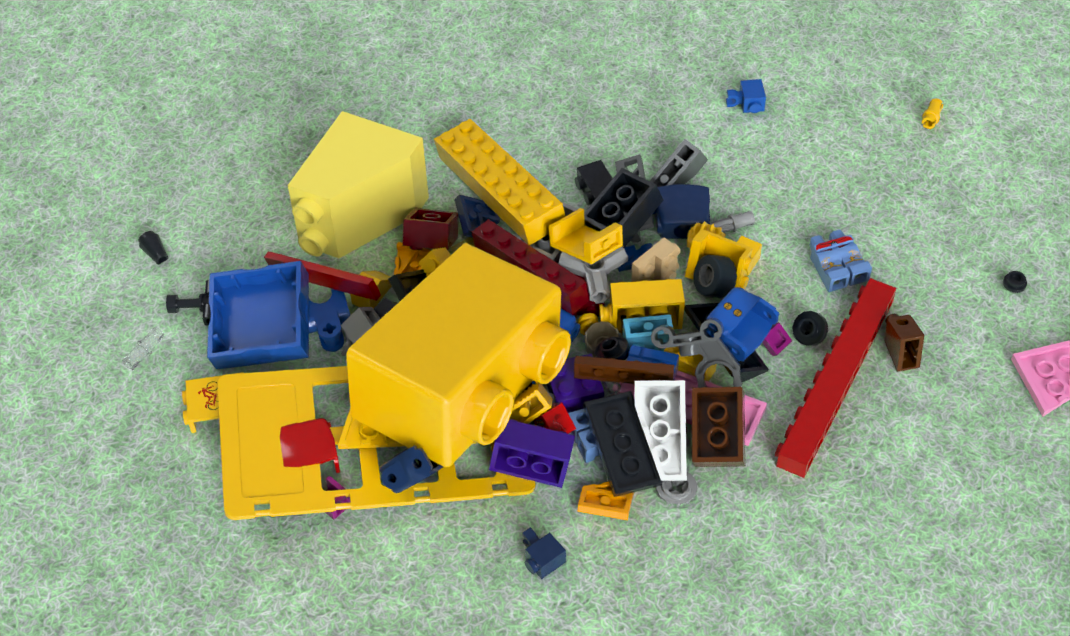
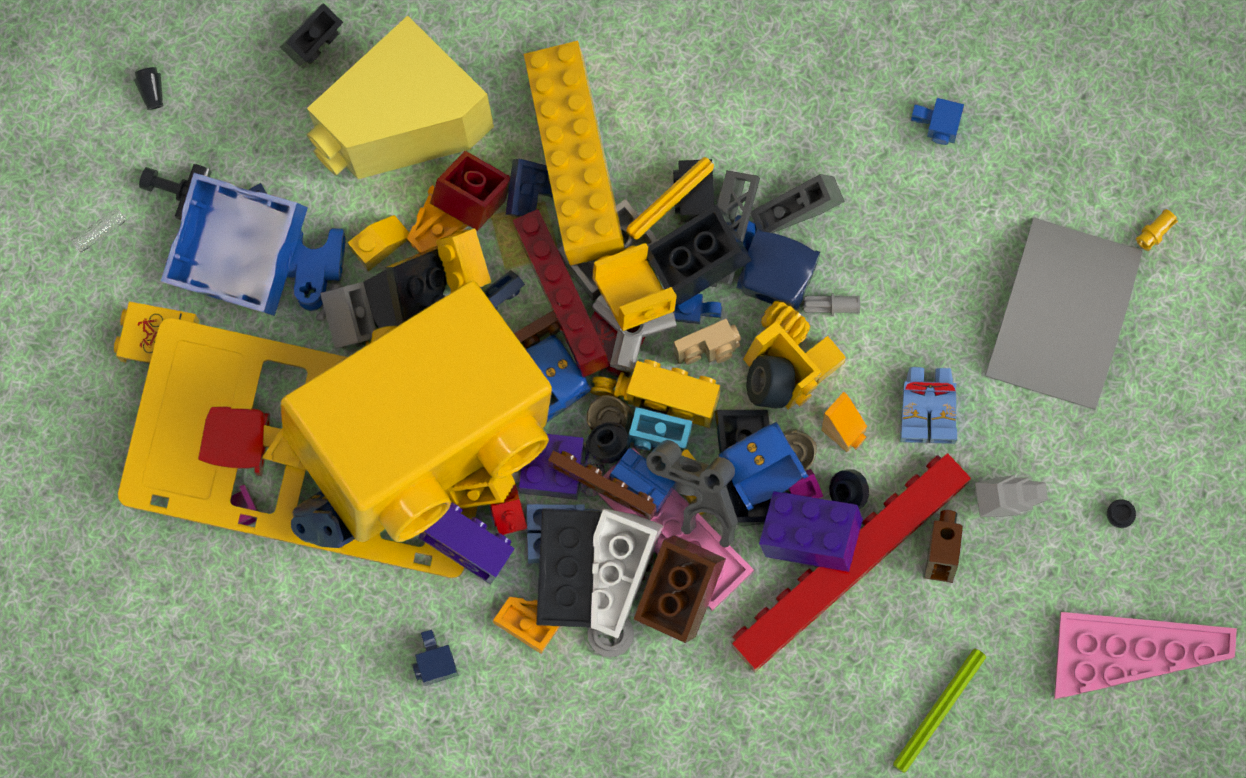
camera: 25 degrees right, 25 degrees up
red tile [264,251,381,301] -> none
none -> black brick [280,3,343,66]
none -> yellow axle [626,157,714,240]
none -> dark purple brick [759,491,863,572]
none -> light orange slope [821,392,867,452]
none -> lime axle [893,648,986,773]
none -> light grey connector [975,475,1048,517]
none -> light grey slope [985,218,1143,410]

